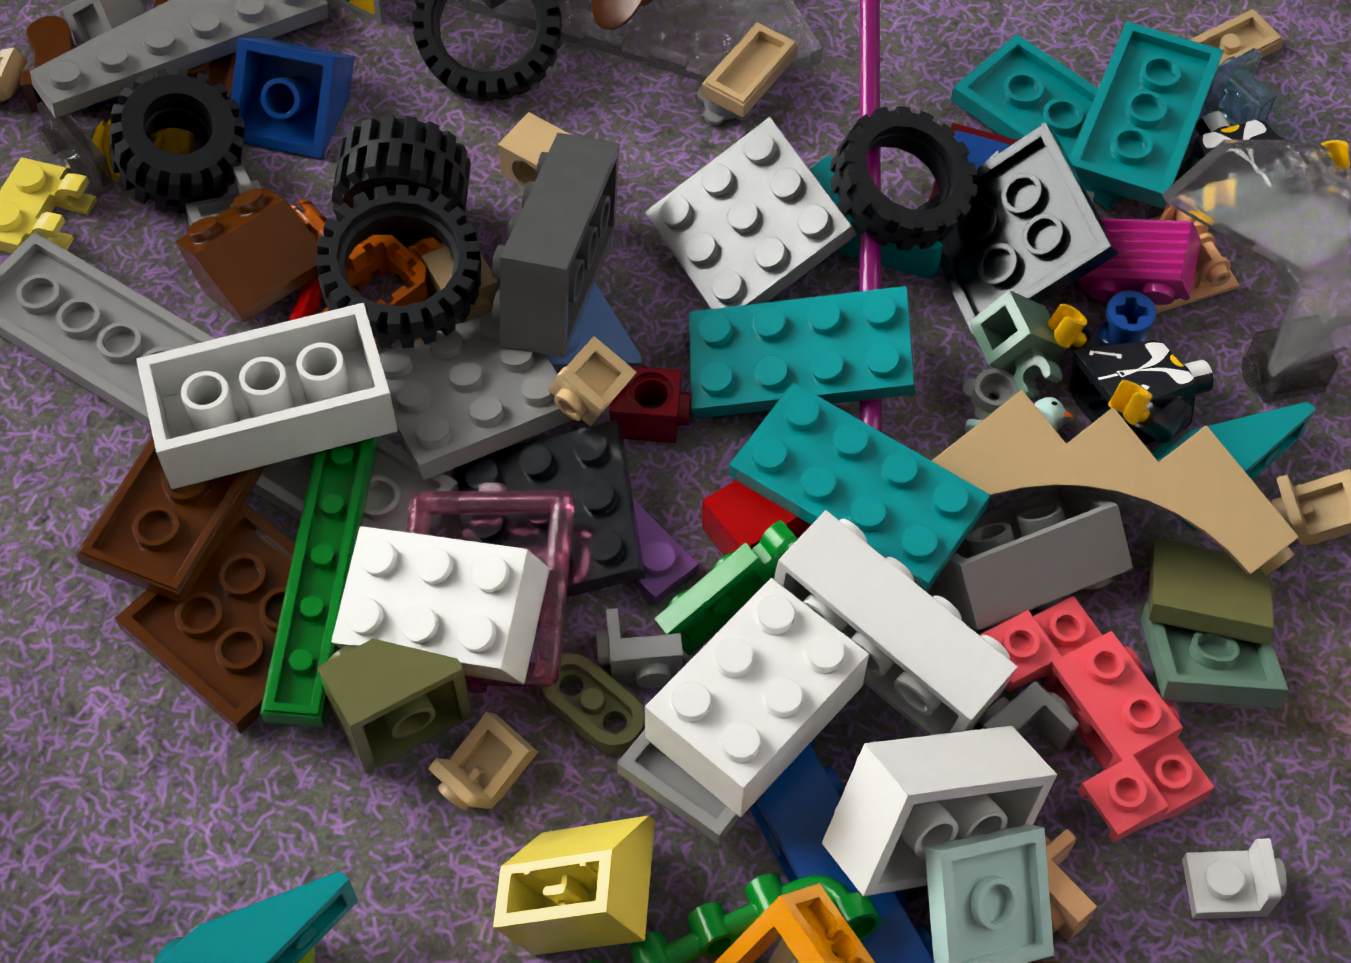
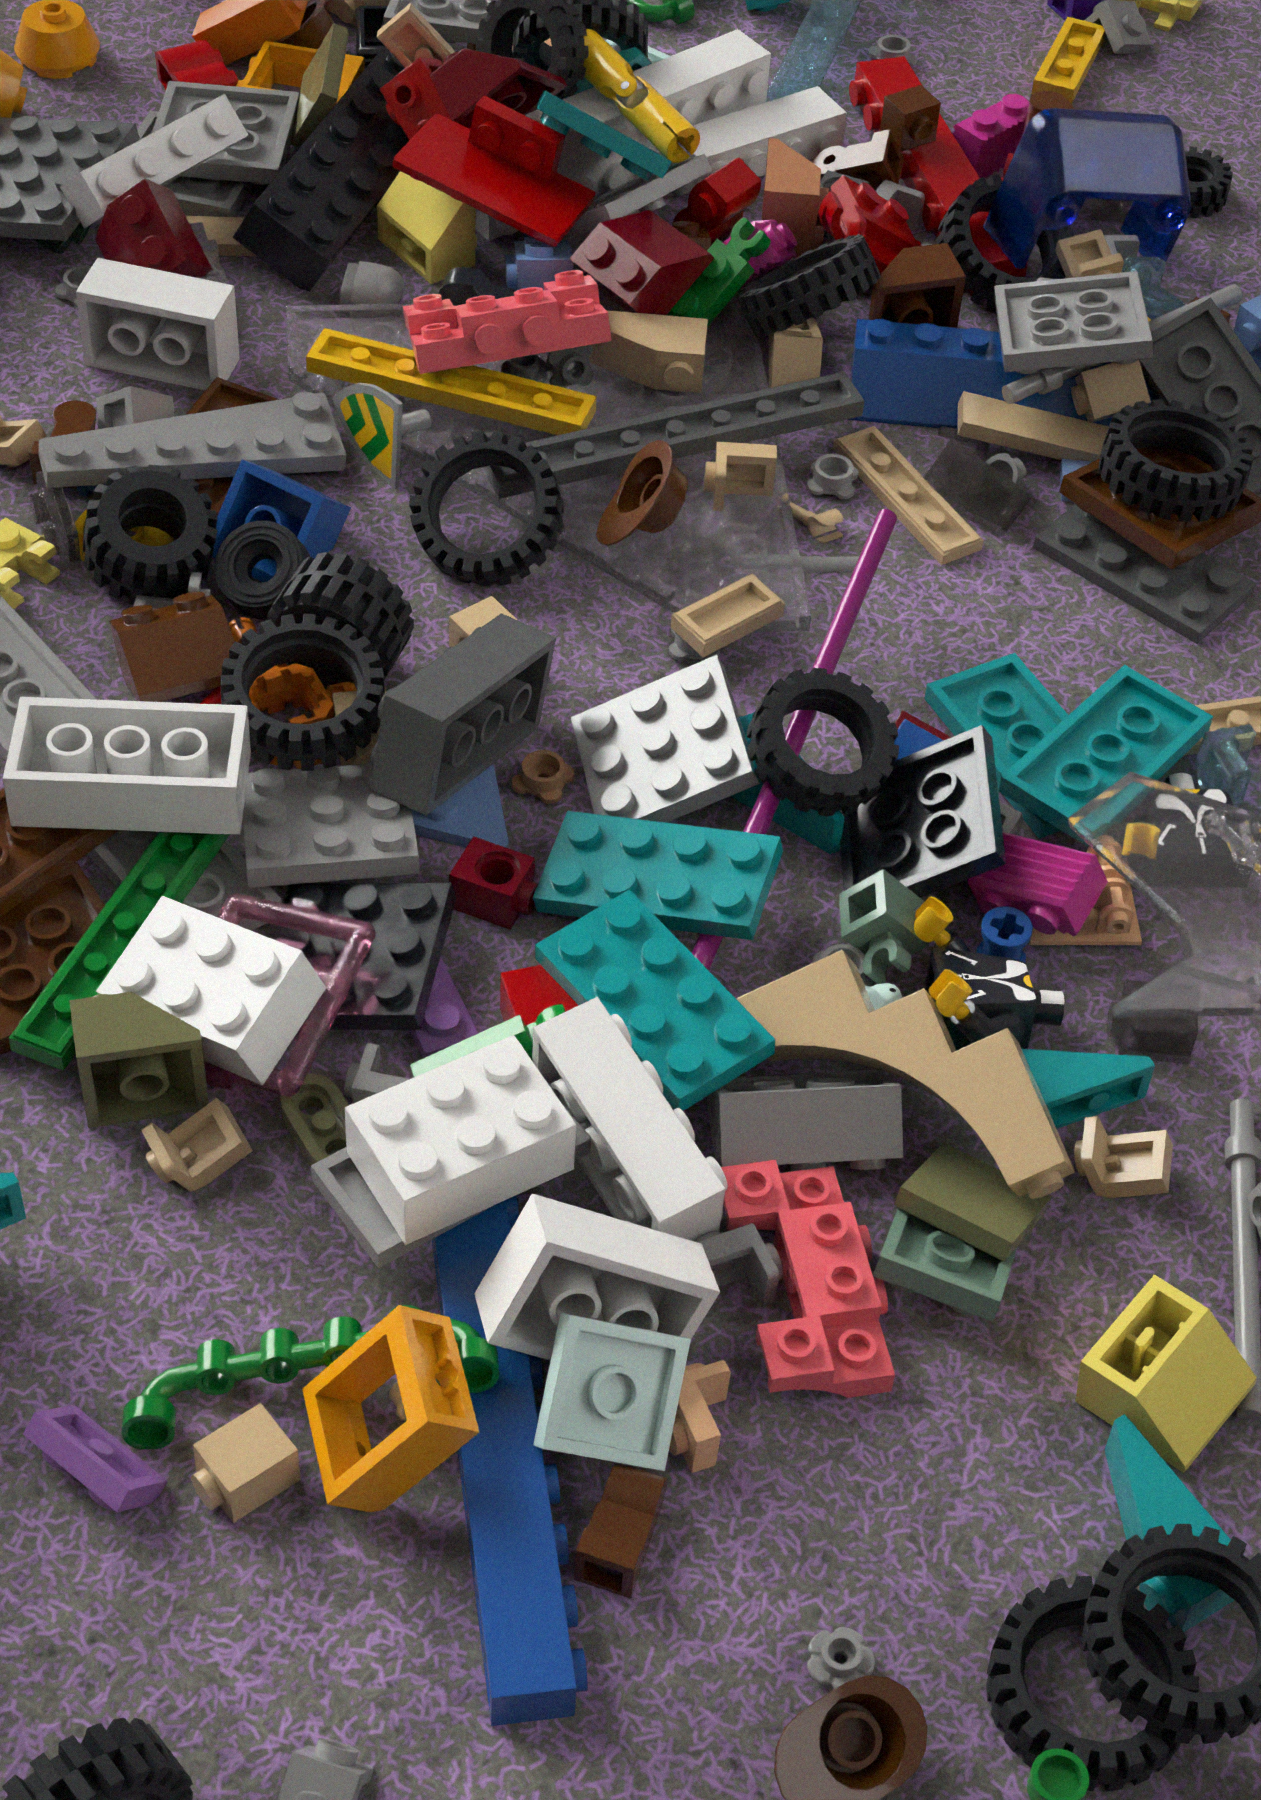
camera: 15 degrees right, 10 degrees down
light yellow slope [493,815,655,955] -> none
tan bracket [548,336,637,426] -> none
white bracket [1182,838,1287,919] -> none
none -> black tyre [214,521,311,620]
none -> medium nougat plate [511,750,575,804]

